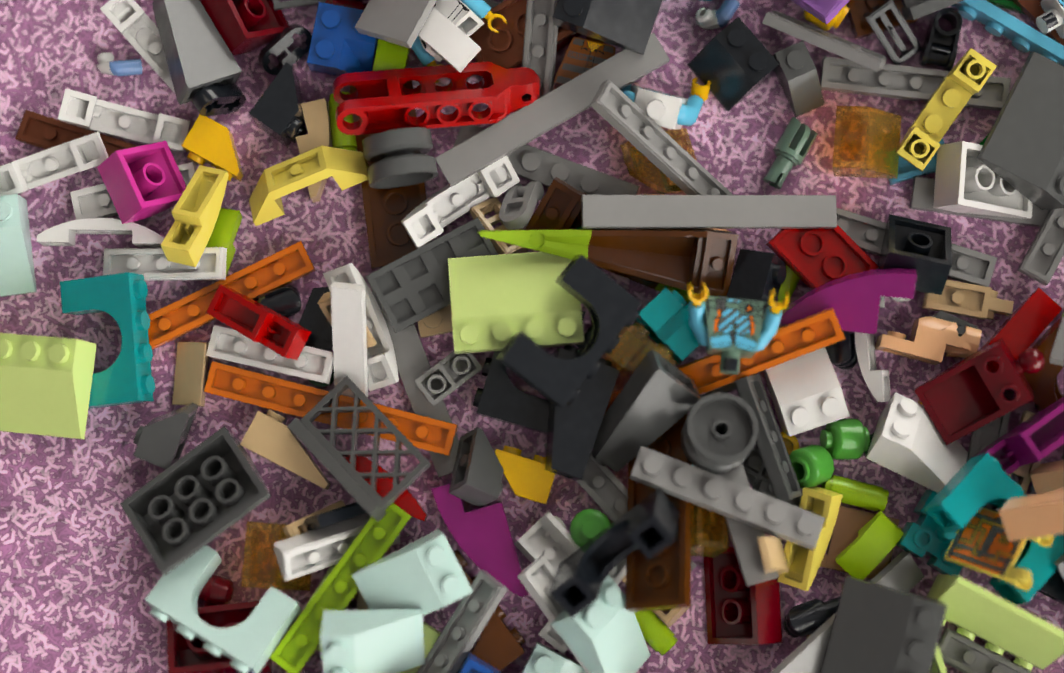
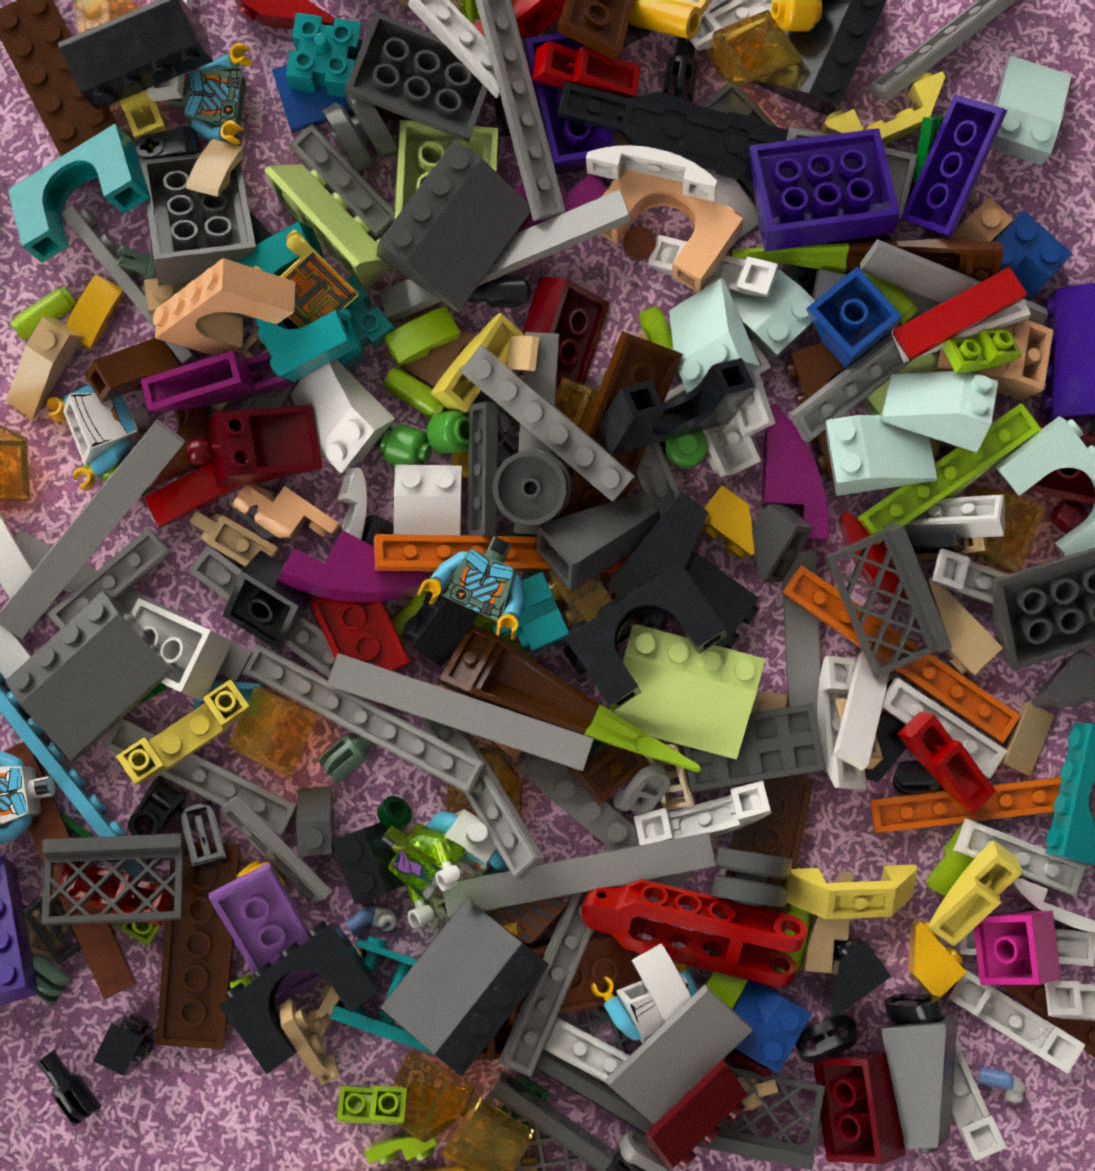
camera: 160 degrees left, 0 degrees up
light grey slope [414,351,483,406] -> none
none -> light grey tile [242,644,487,794]
none -> dark green tile [377,796,412,831]
none -> torso [380,824,466,929]
none -> white slope [932,549,1009,605]

